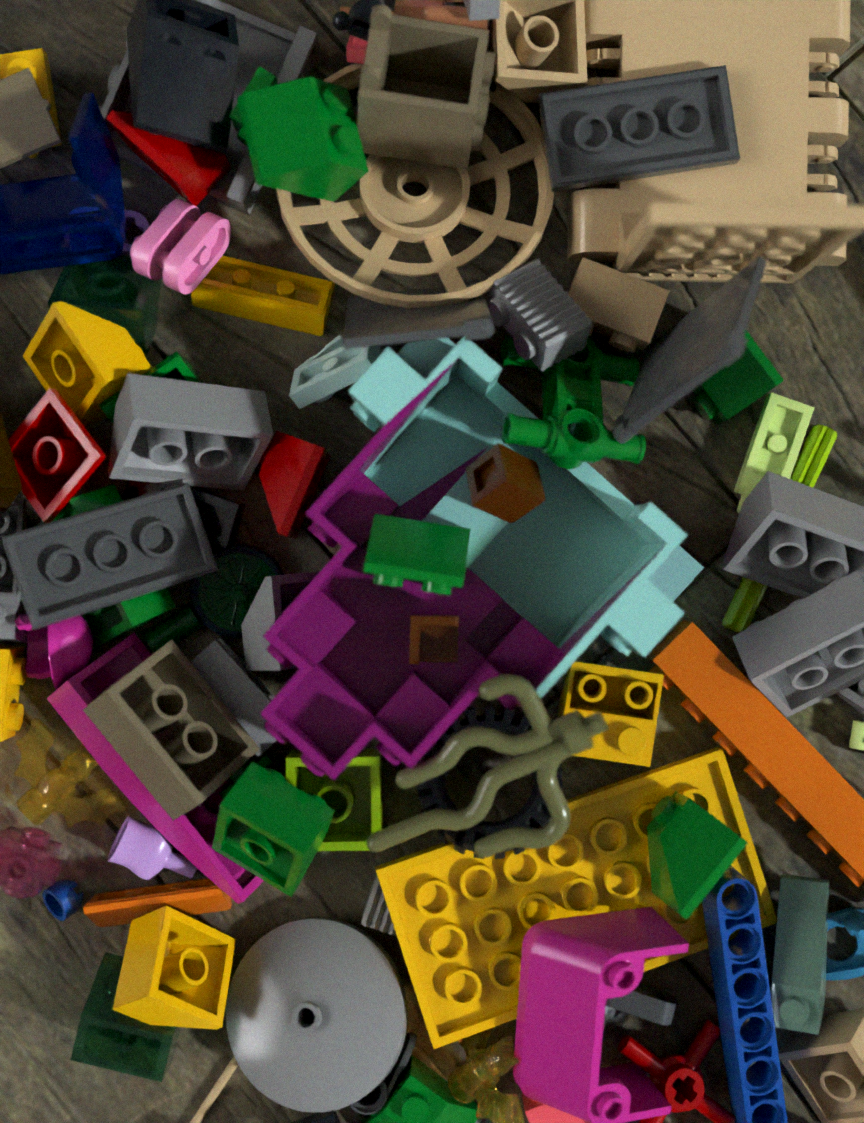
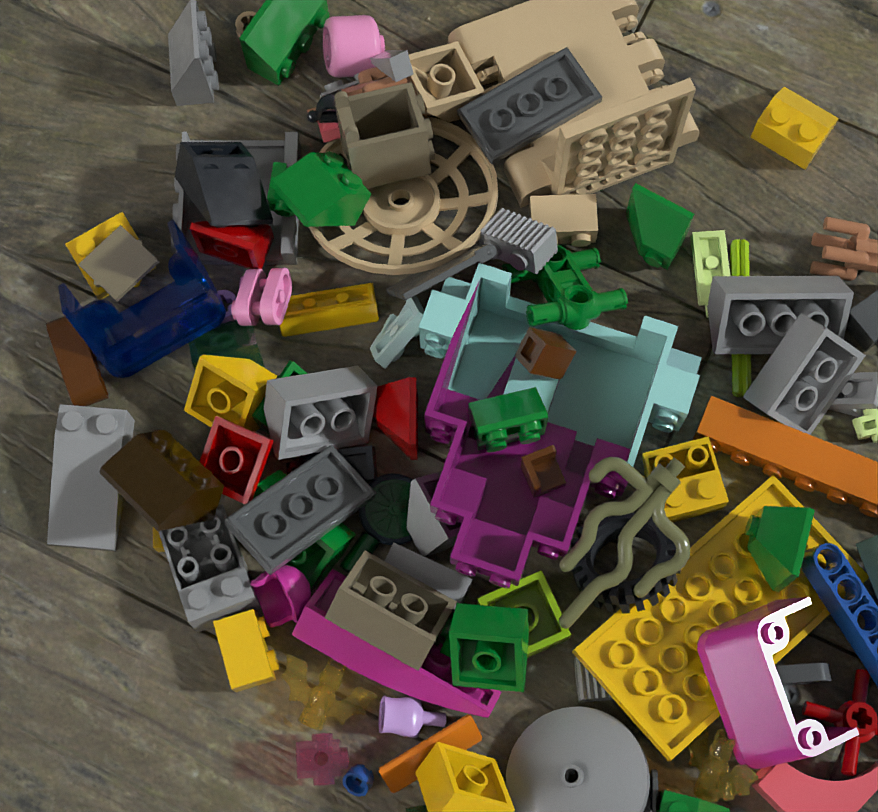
camera: 20 degrees left, 15 degrees down
dark grey piece [612,255,767,444] -> none

